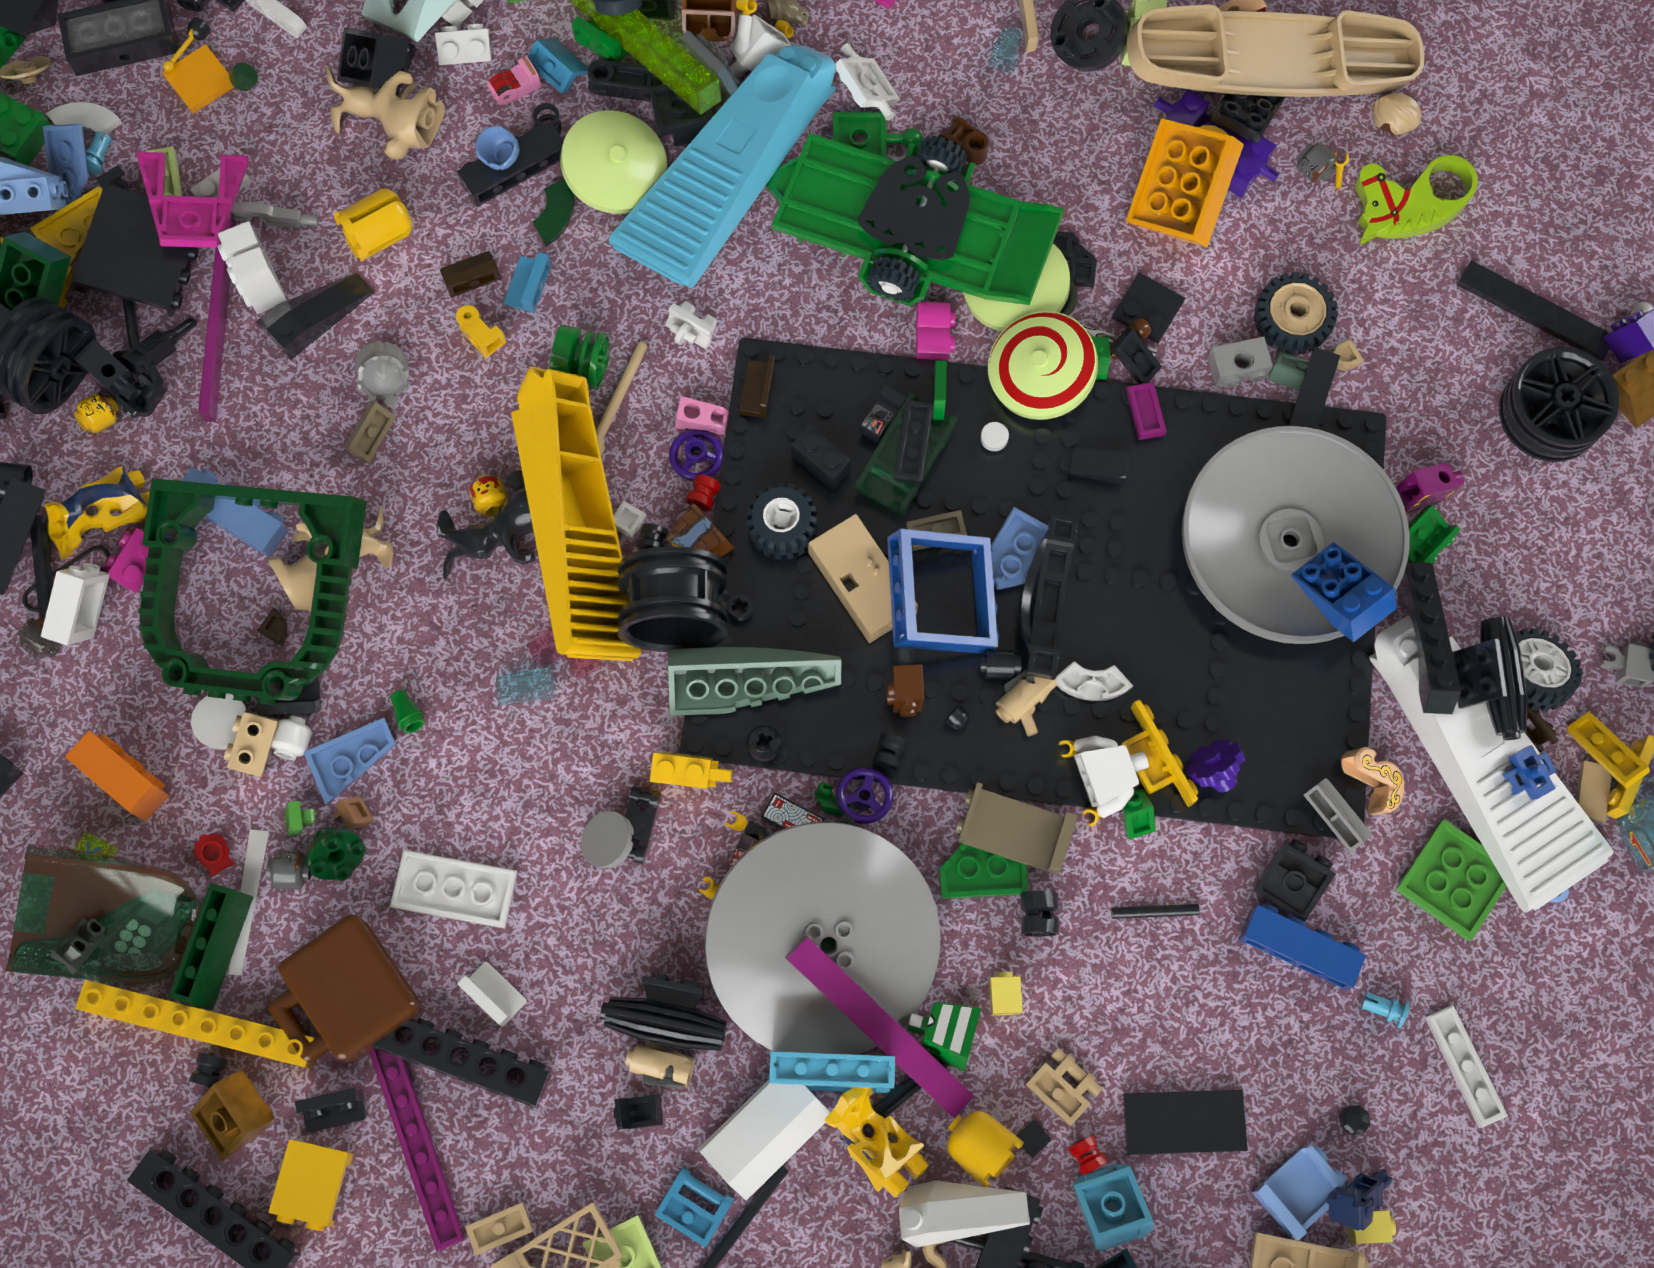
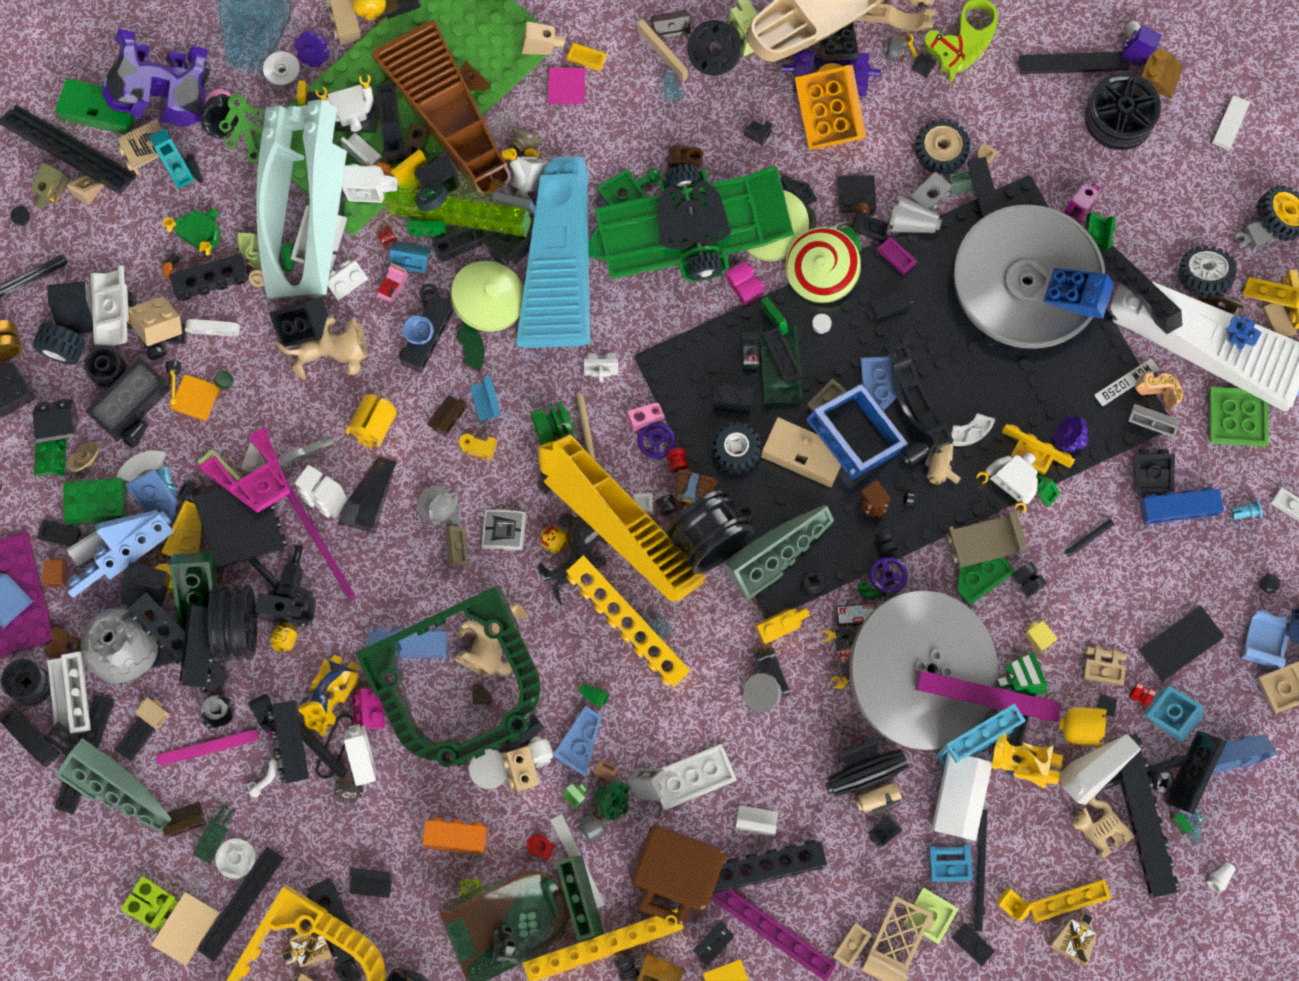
camera: 30 degrees left, 0 degrees up
clear pink tile [526,631,603,680] -> none
dark brown panel [739,356,775,419] -> none
white plate [835,43,900,120] -> none
black plate [1452,617,1528,741] -> none
none -> black cone [121,419,148,448]
none -> clear red wheel [375,225,397,248]
none -> slope [482,510,526,550]
none -> yellow brick [566,555,690,687]
none -> light grey panel [627,769,667,800]
none -> black panel [744,120,773,146]
none -> tan piece [857,3,936,31]
none -> light grey cone [889,195,942,233]
none -> black tile [911,53,937,78]
none -> white sticker [1095,359,1159,406]

